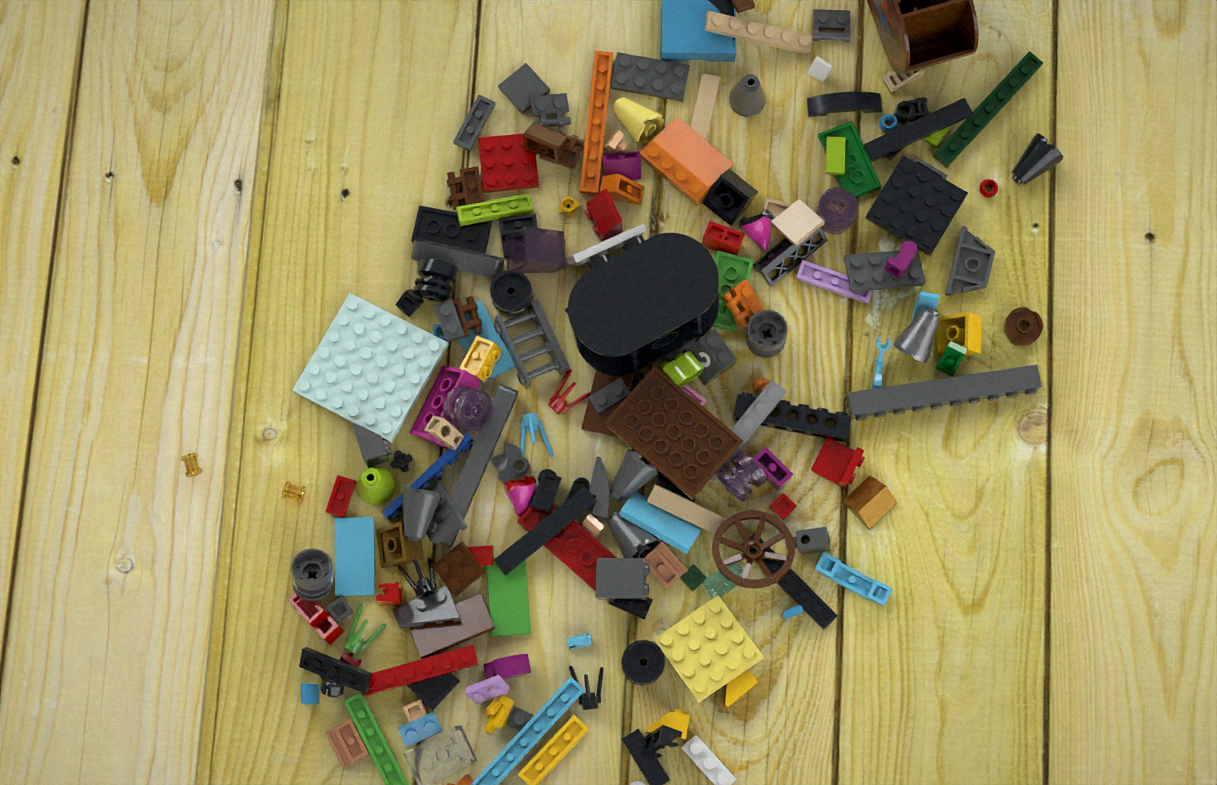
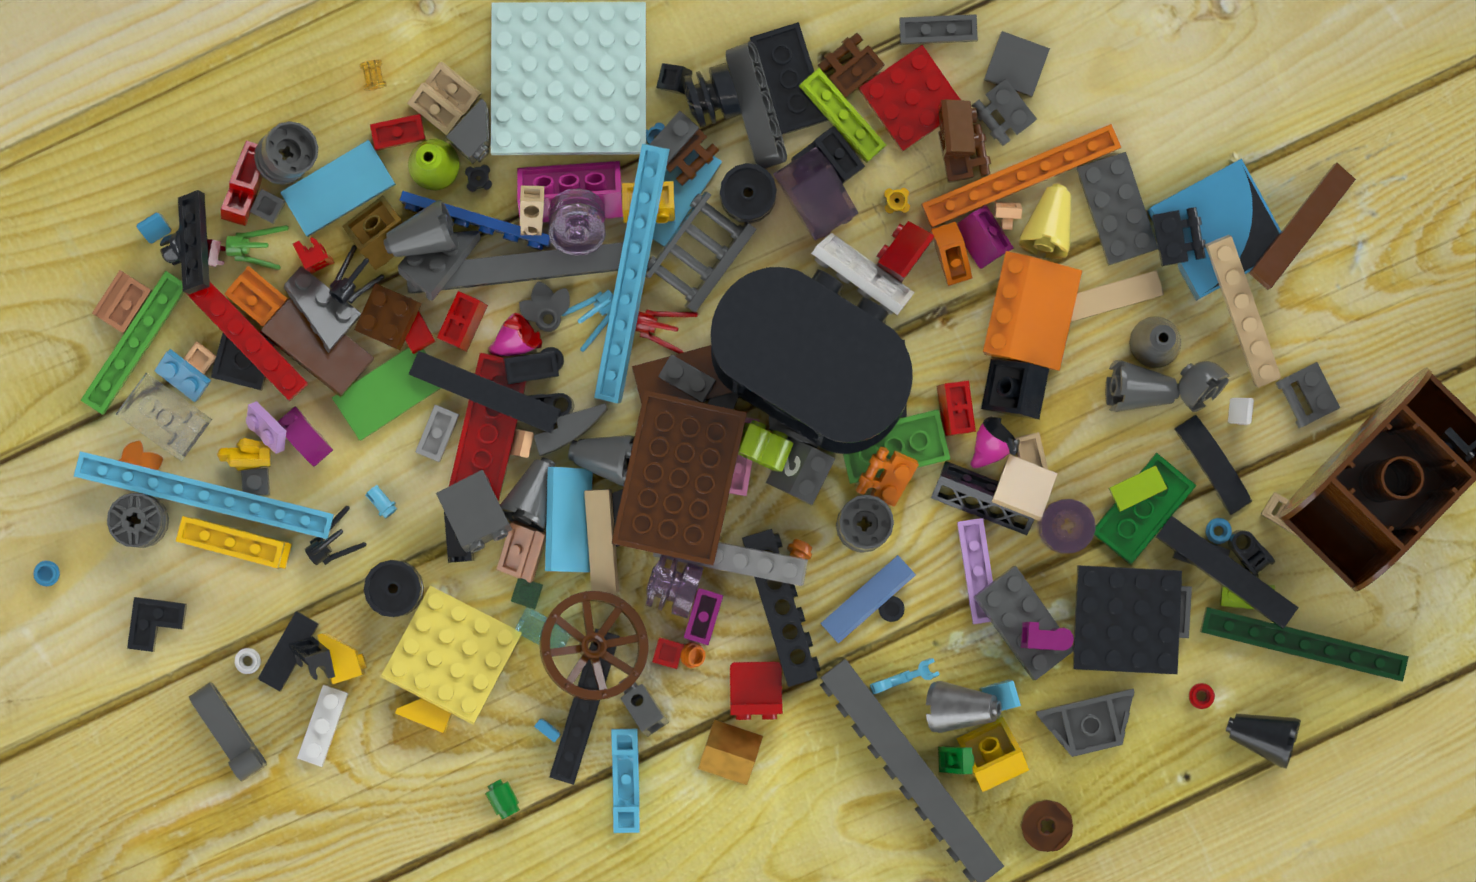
camera: 60 degrees right, 10 degrees up
none -> orange plate [224,266,289,327]
none -> tan slope [407,62,482,135]
none -> light grey plate [415,405,459,462]
none -> red hinge [437,291,488,352]
none -> green brick [485,779,520,820]
none -> medium azure plate [594,144,670,404]
none -> orange plate [680,642,706,668]
none -> medium blue tile [820,555,916,644]
none -> black tile [878,596,905,622]
none -> dark grey cone [1105,360,1180,412]
none -> black plate [1152,207,1206,267]
none -> dark grey cylinder [1178,361,1230,412]

